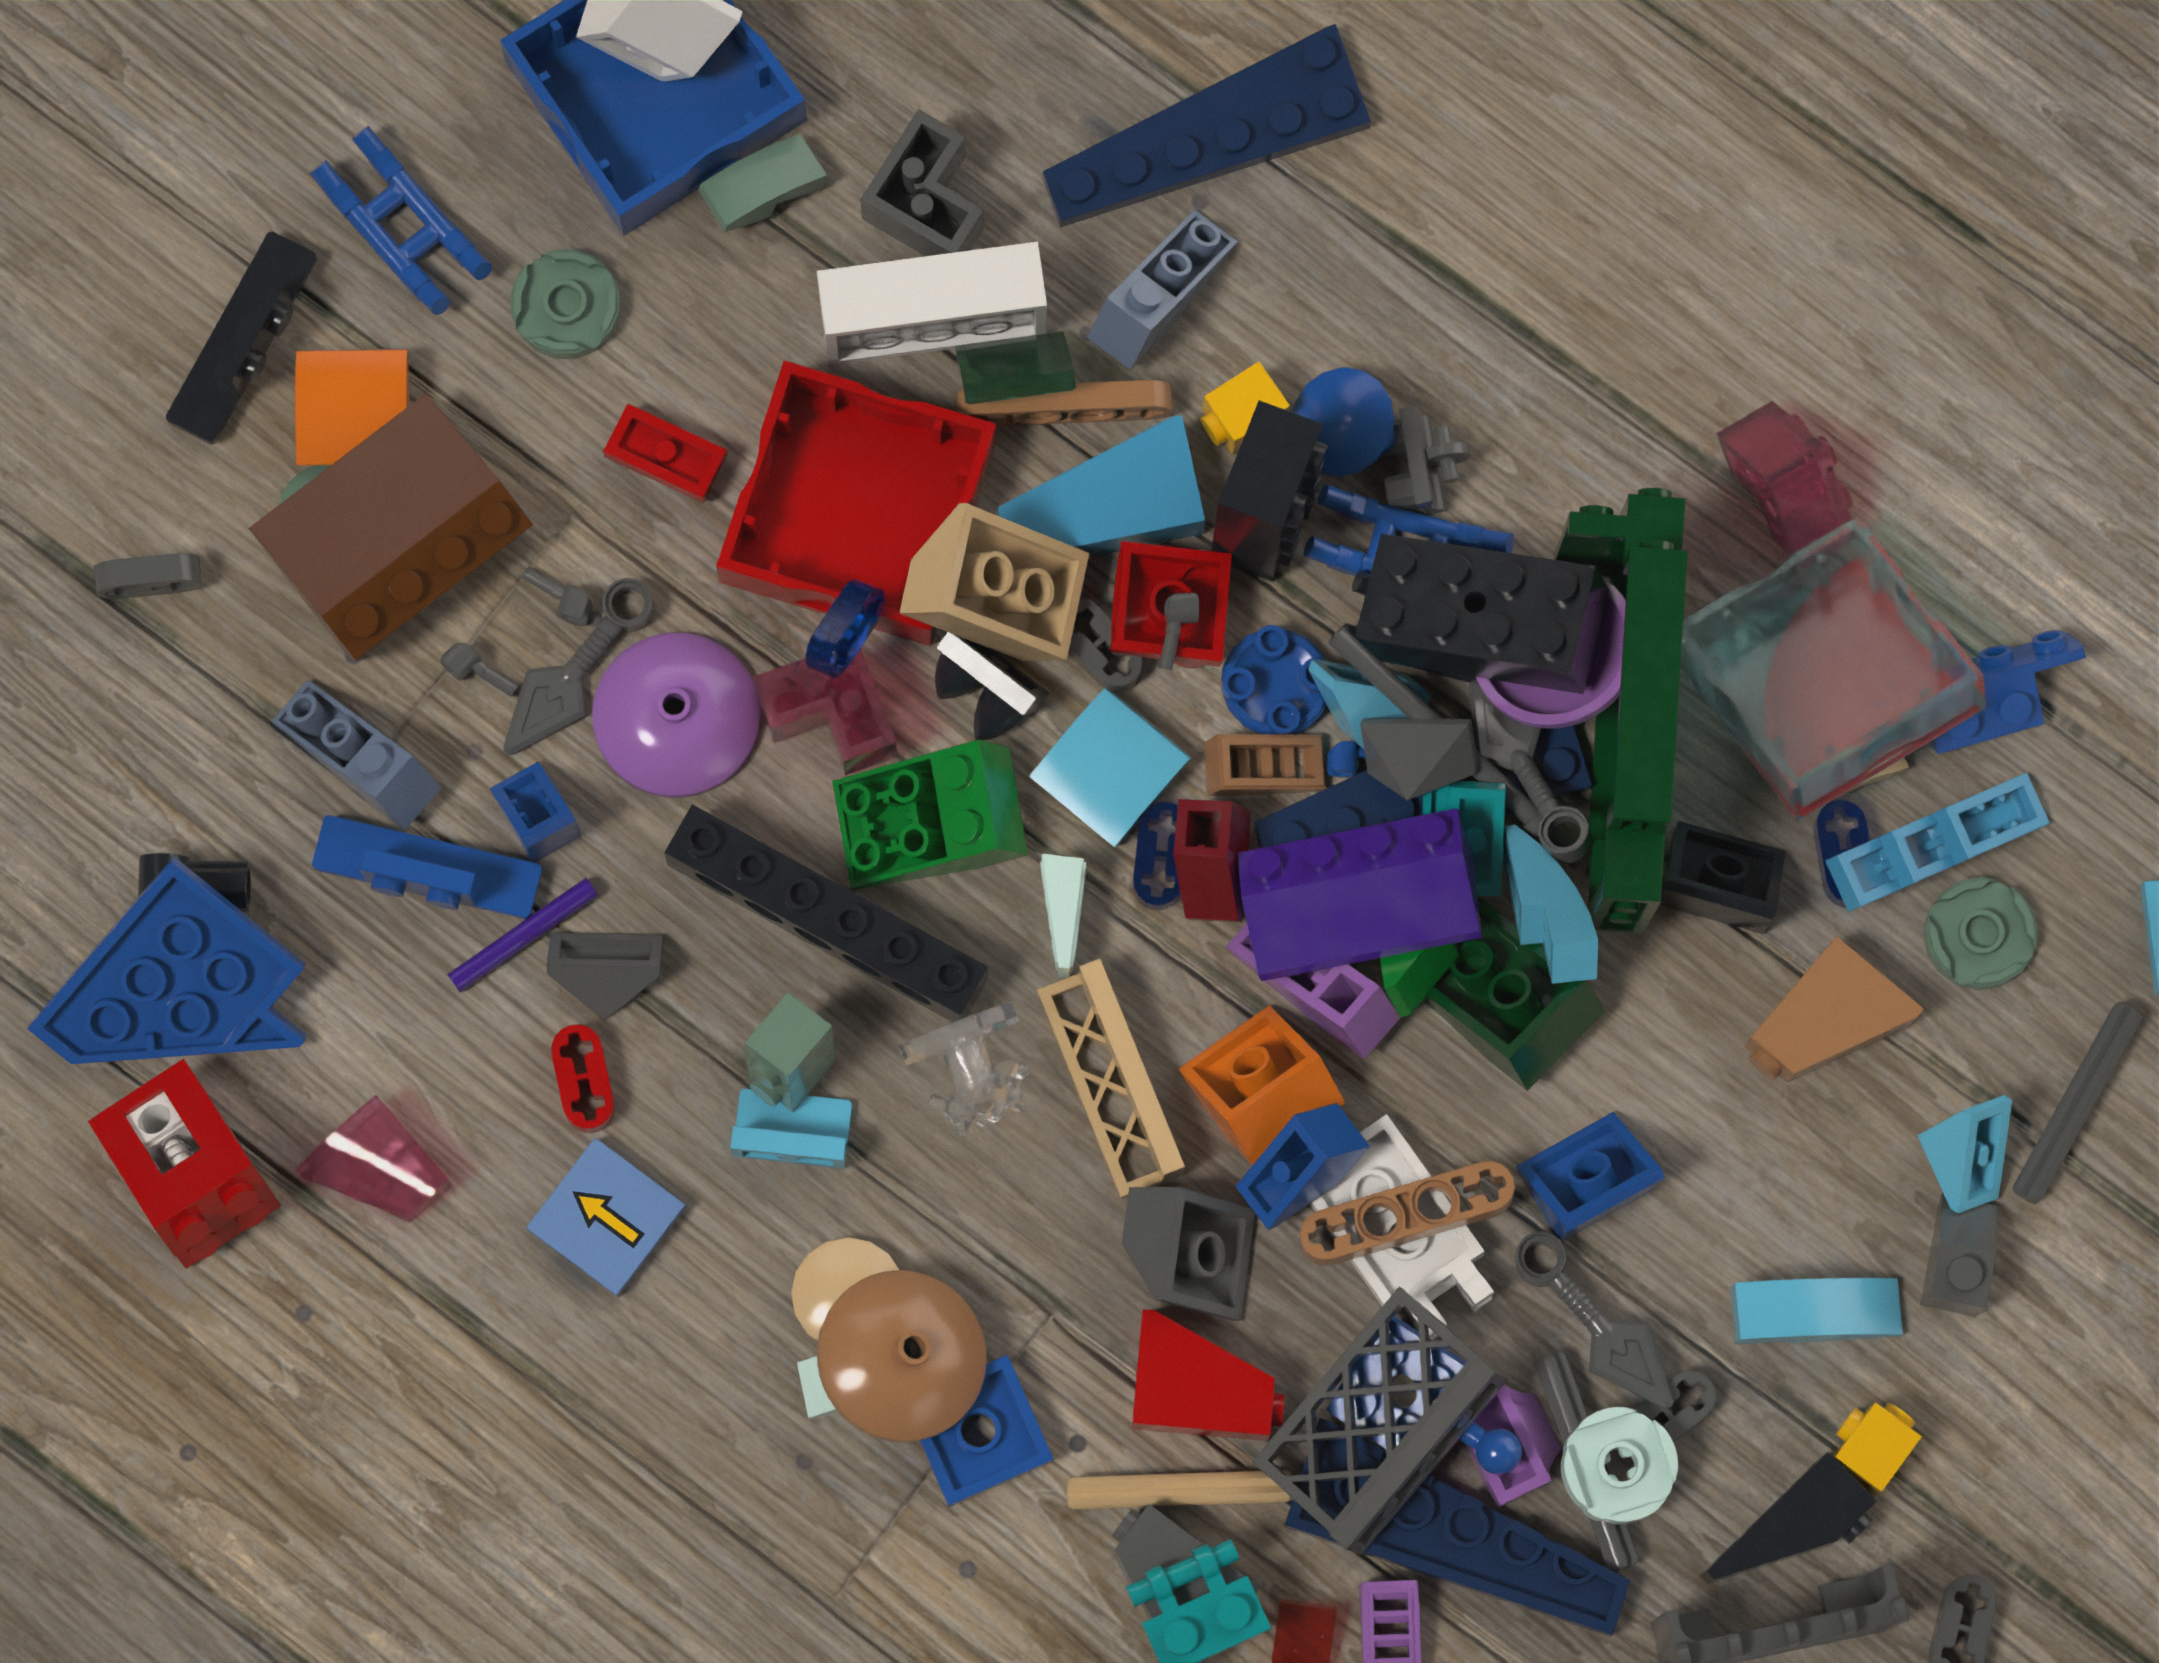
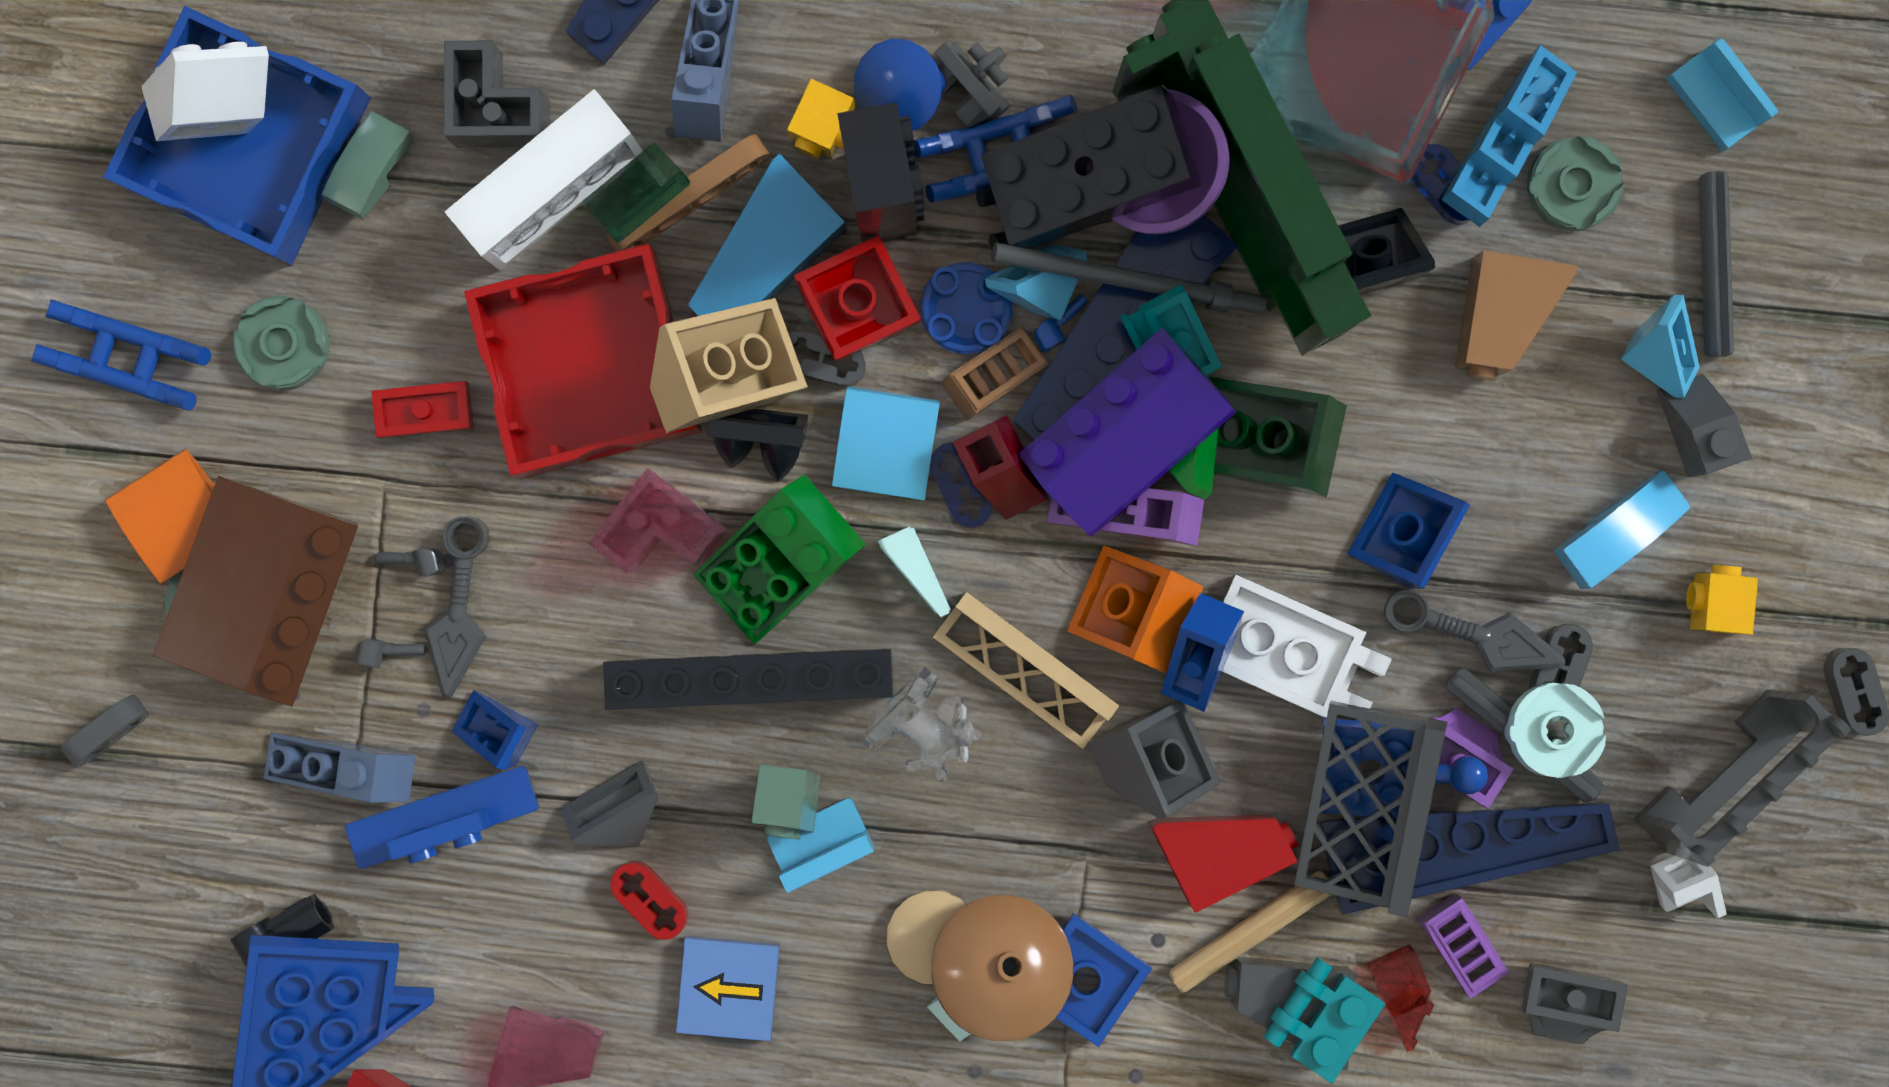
camera: 30 degrees left, 10 degrees up
black bracket [166,231,317,444] -> none
dark purple bar [447,877,599,992] -> none
medium lavender dish [592,632,760,798] -> none
clear blue beam [805,579,885,678] -> none
dark grey hand [1158,593,1199,670] -> none
medium nougat beam [1300,1161,1515,1266] -> none
dark grey slope [1360,719,1478,800] -> none
dark grey piece [1469,680,1592,863] -> none
medium azure slope [1504,825,1598,984] -> none
black slope [1700,1452,1877,1584] -> none

